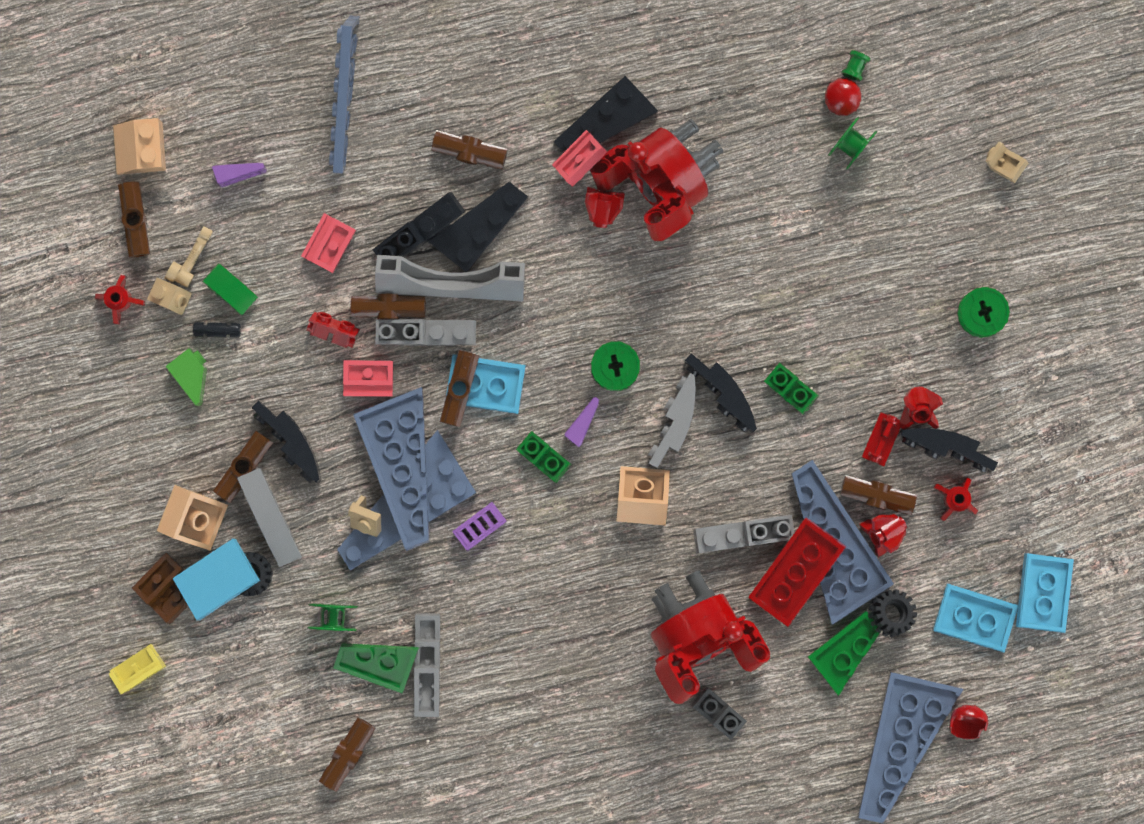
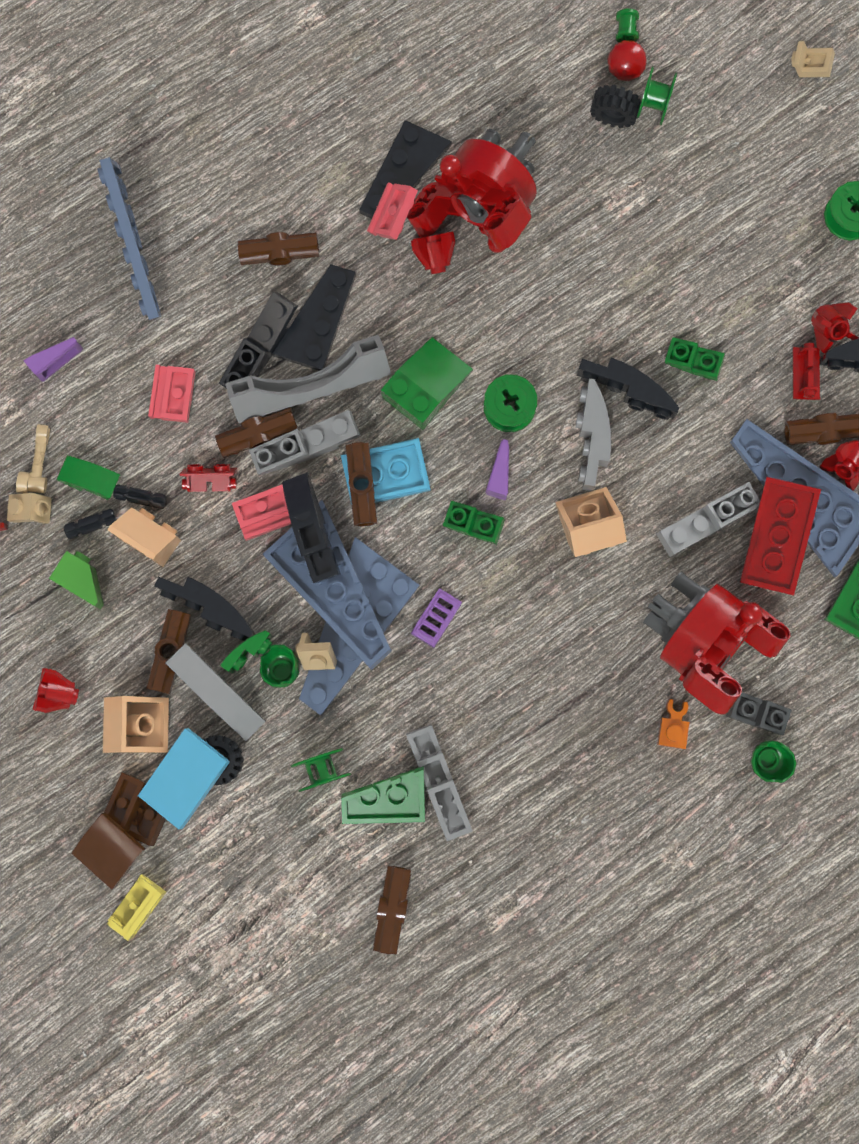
camera: 25 degrees left, 5 degrees down
none -> red brick [32,668,79,713]
none -> reddish brown slope [71,812,146,890]
none -> light nougat slope [108,507,181,567]
none -> black axle [113,484,167,509]
none -> green slope [220,630,273,673]
none -> green hair [260,645,301,688]
none -> black slope [282,472,341,584]
none -> green slope [381,337,473,430]
none -> black tyre [590,85,641,128]
none -> orange plate [657,699,690,749]
none -> green hair [750,741,797,783]

